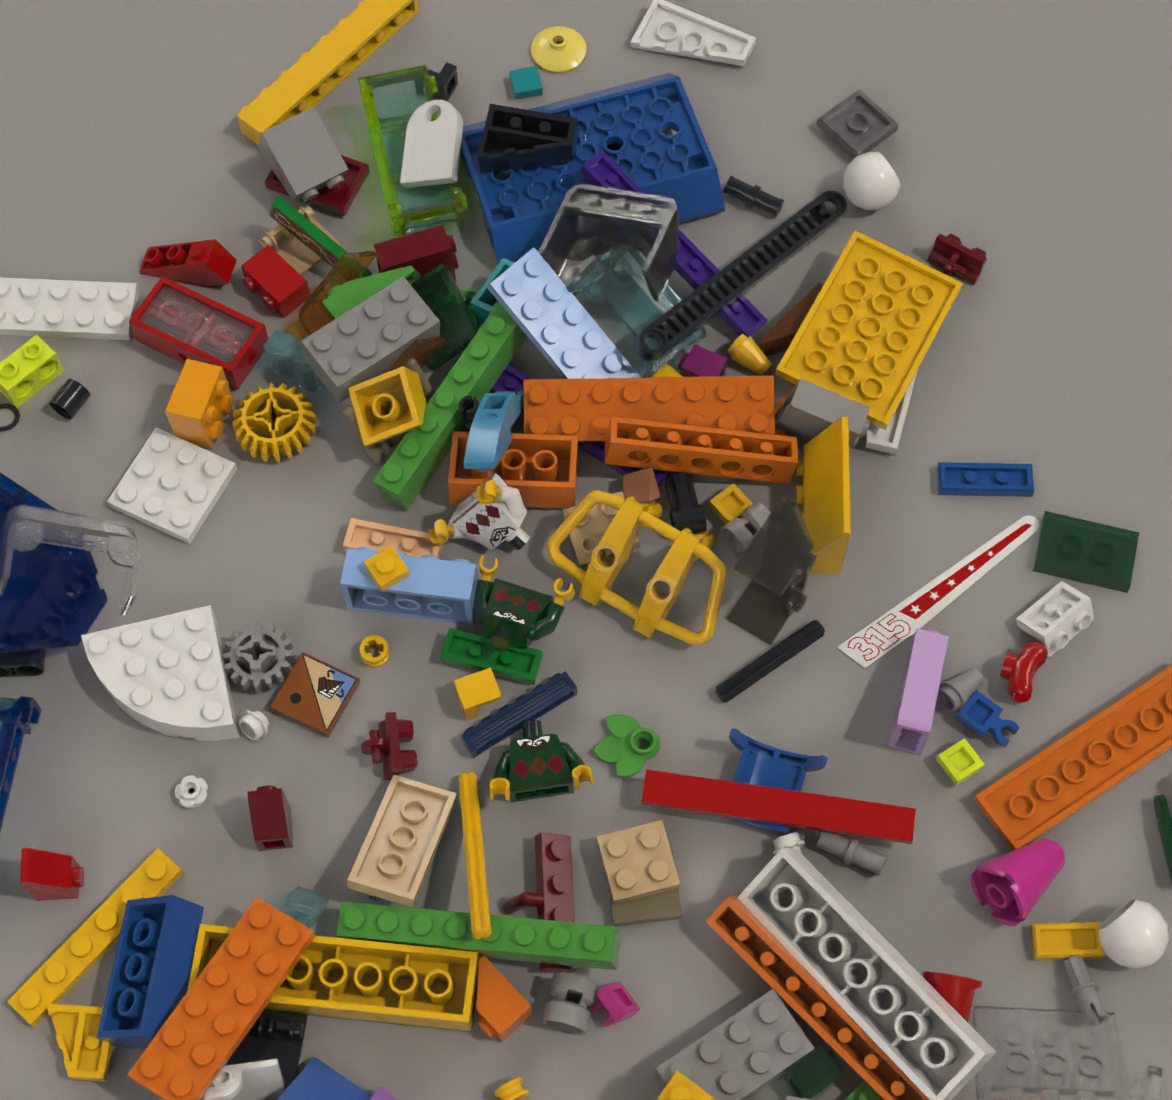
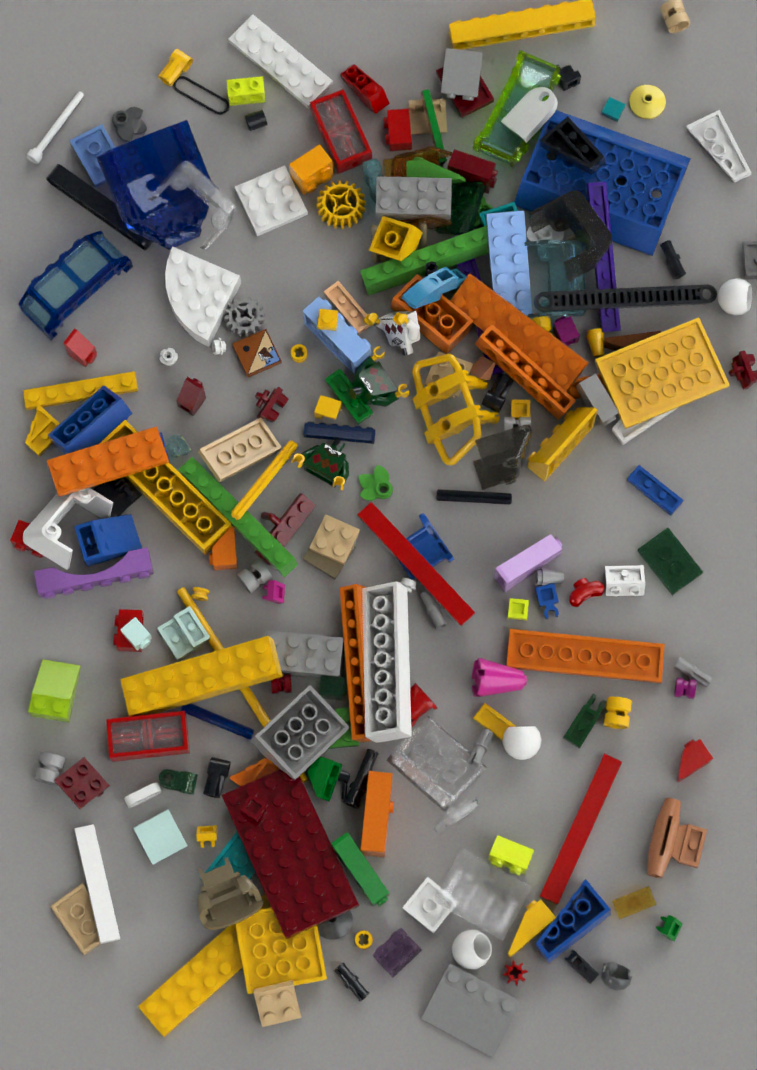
camera: 40 degrees right, 10 degrees up
sticker [837,515,1039,668] -> none

